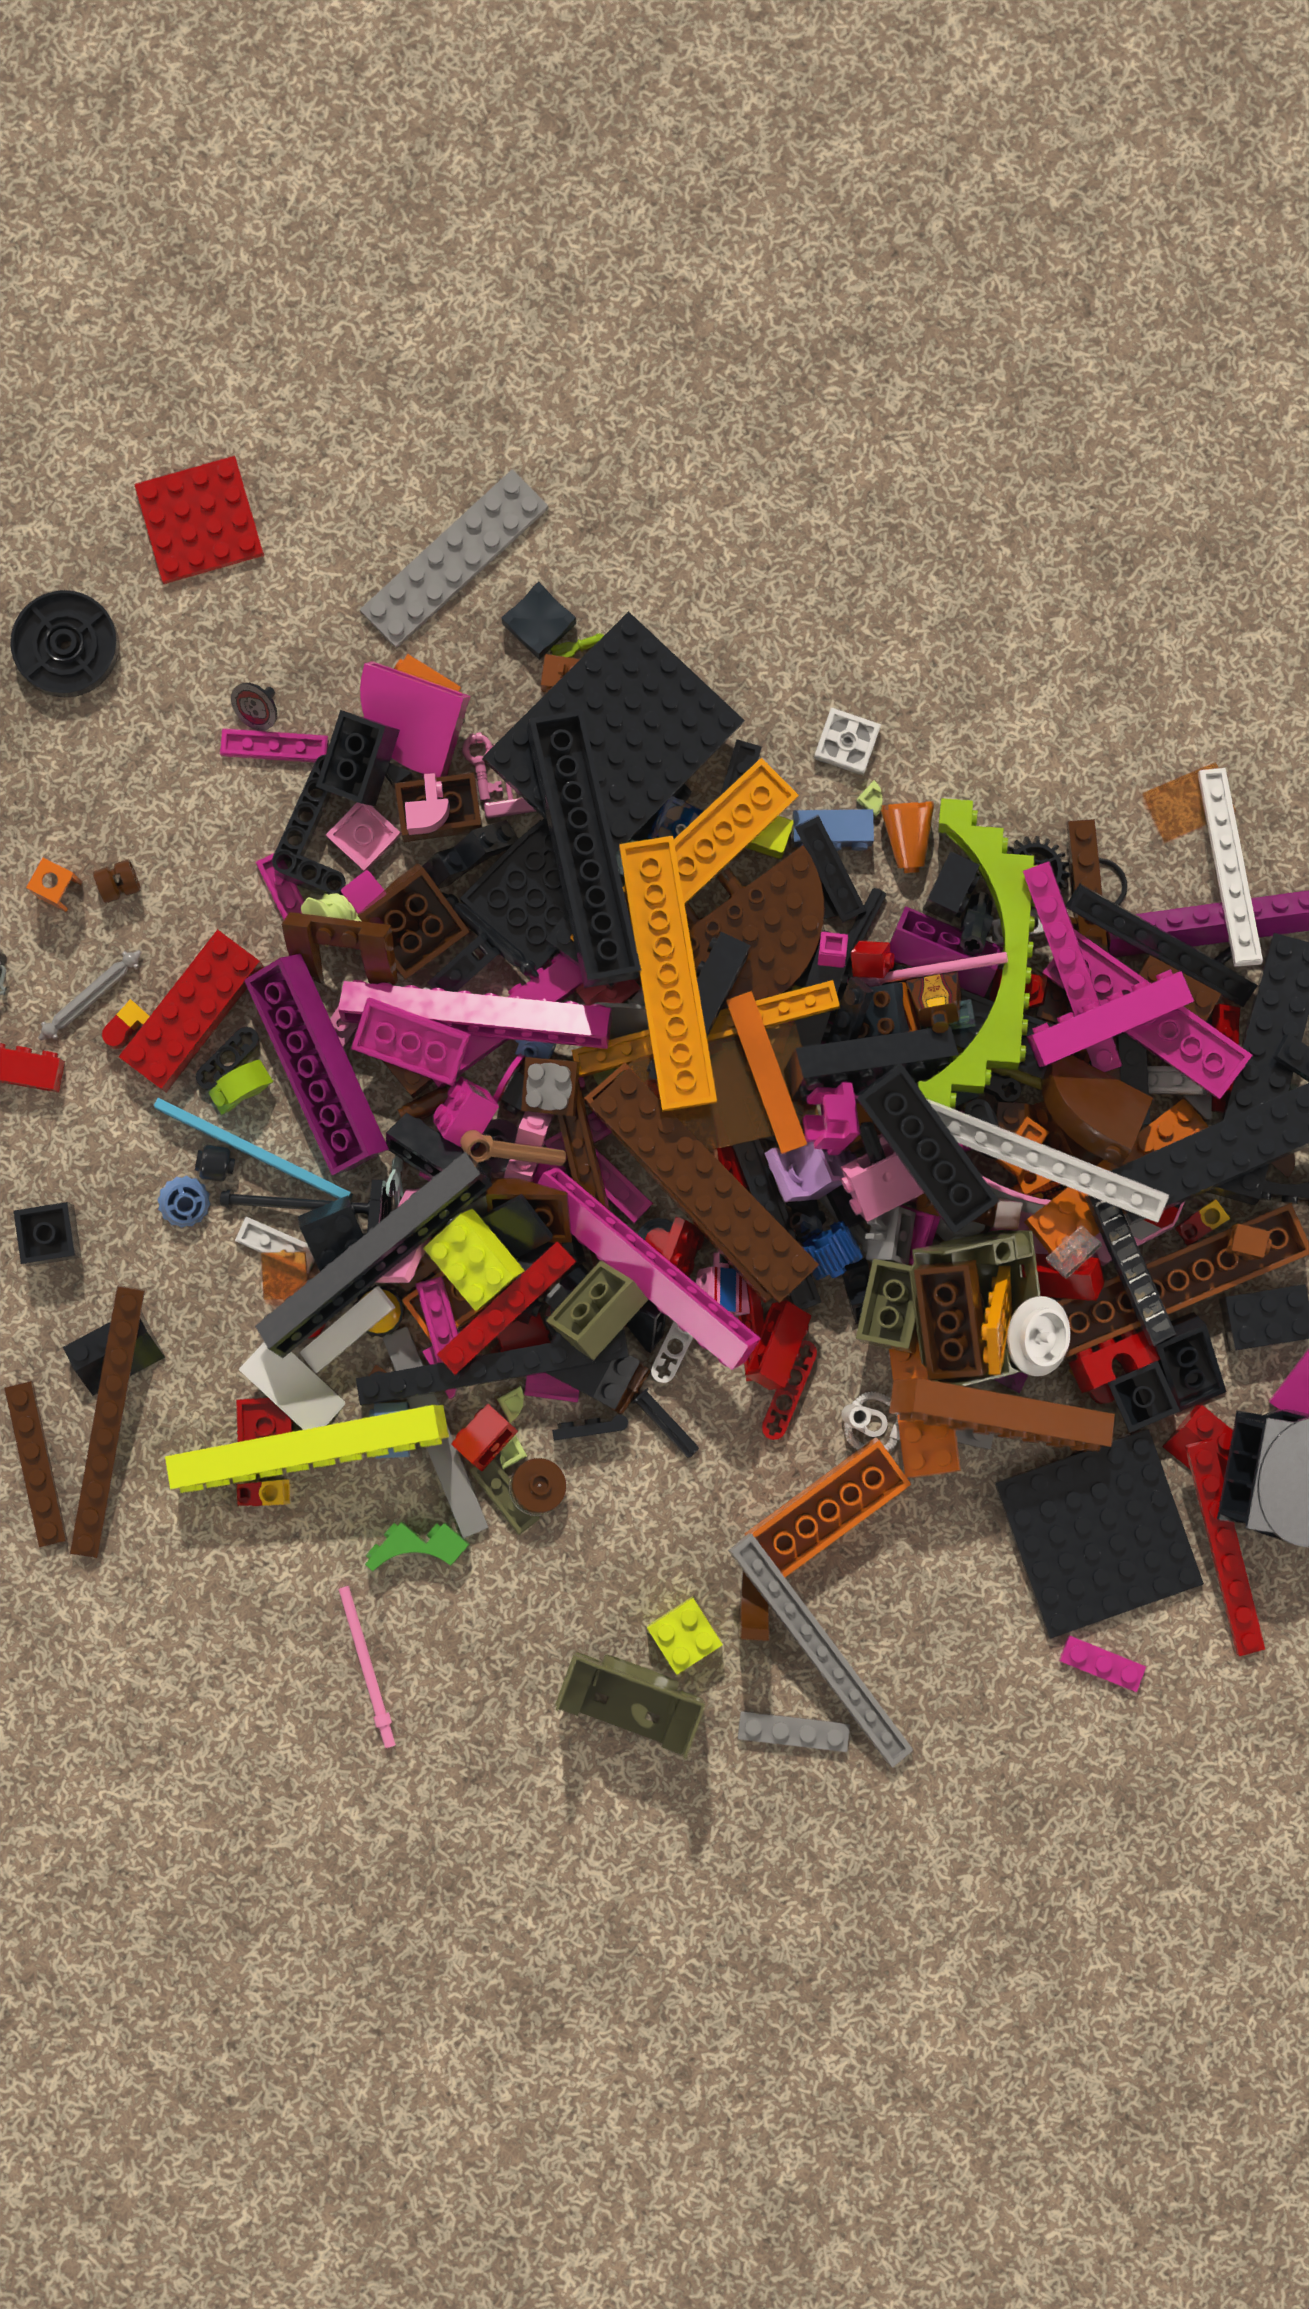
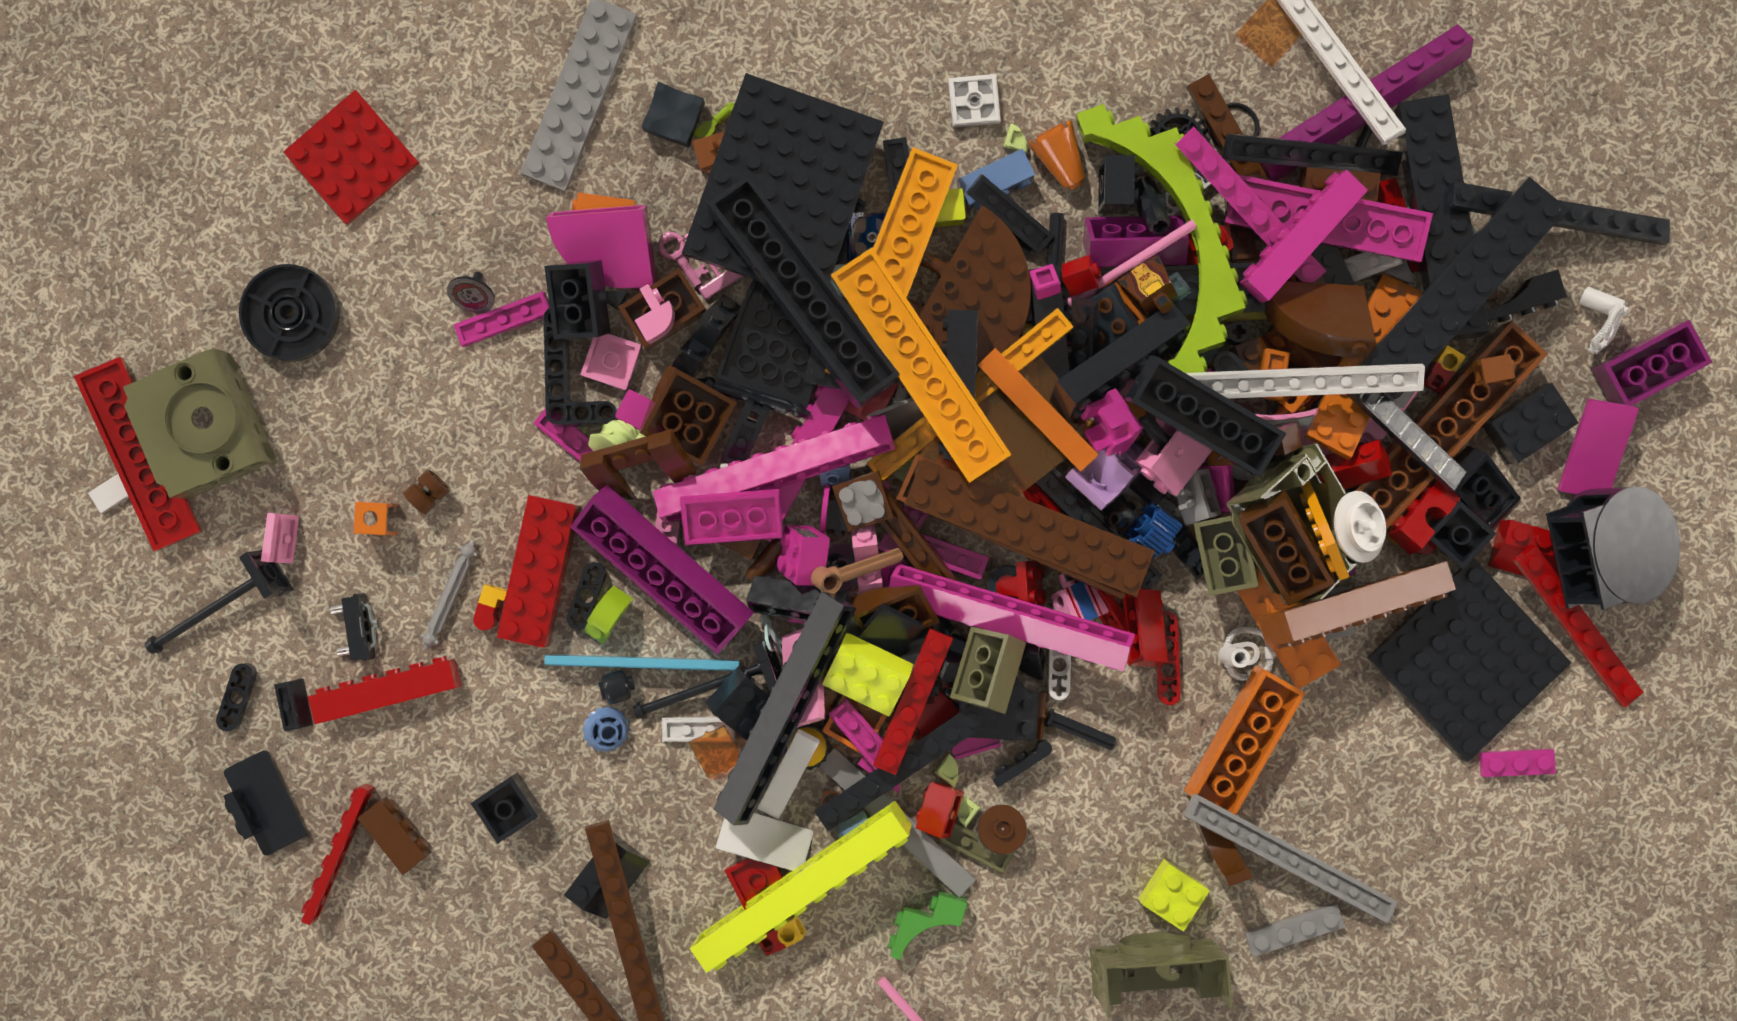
camera: 20 degrees left, 5 degrees up
clear hips [1046,1225,1102,1278] -> none

